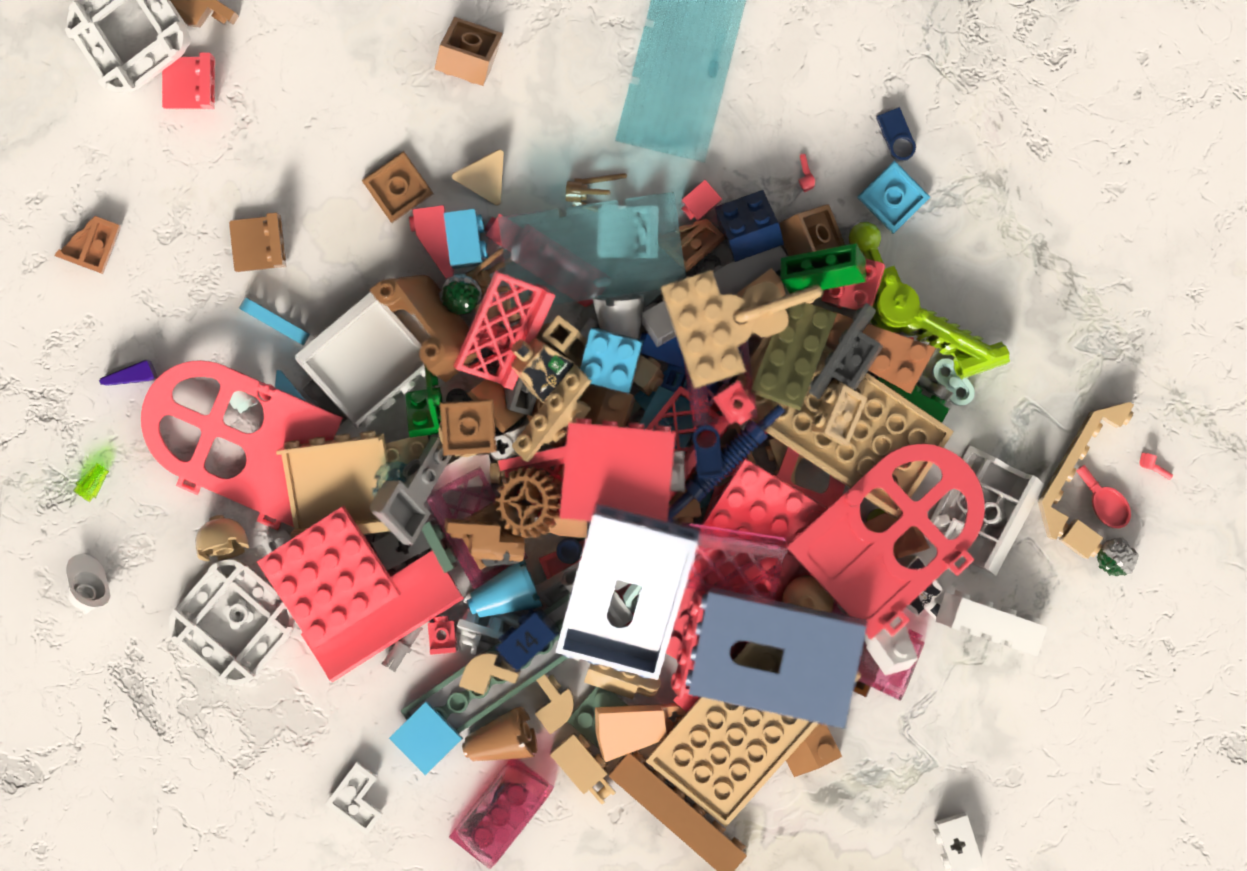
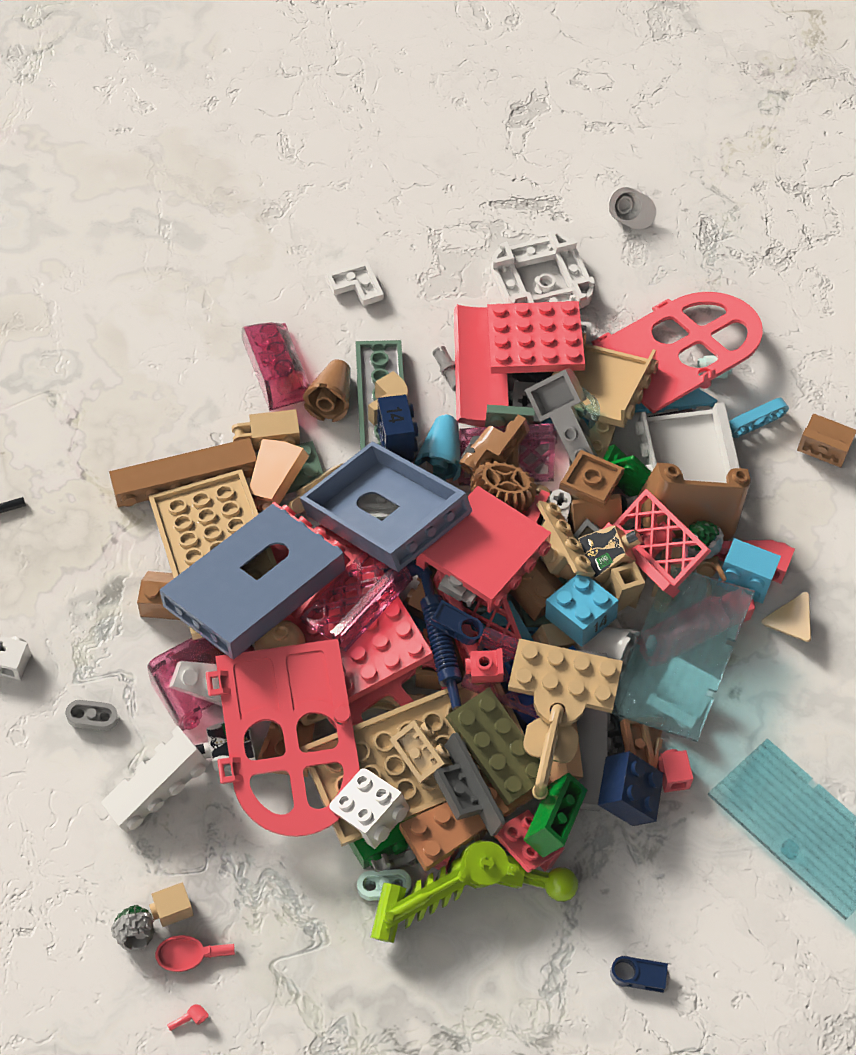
camera: 120 degrees right, 30 degrees down
clear neon green cone [73,463,109,503] -> none
dark purple slope [99,360,158,386] -> none
tan cylinder [195,515,249,561] -> none
medium nougat tile [361,151,434,223] -> none
medium azure tile [389,701,463,775] -> none
coral brick [428,616,458,655] -> none
white hips [456,609,504,655] -> none
tan brick [535,674,574,735] -> none
medium nougat plant [565,173,627,213] -> none
medium nougat slope [779,204,845,256] -> none
coral hand [798,154,815,192] -> none
medium azure plate [857,160,931,234] -> none
white piece [923,446,1044,576] -> none
tan slope [1038,402,1134,540] -> none
none -> light grey plate [65,700,118,731]
none -> white bracket [330,769,410,849]

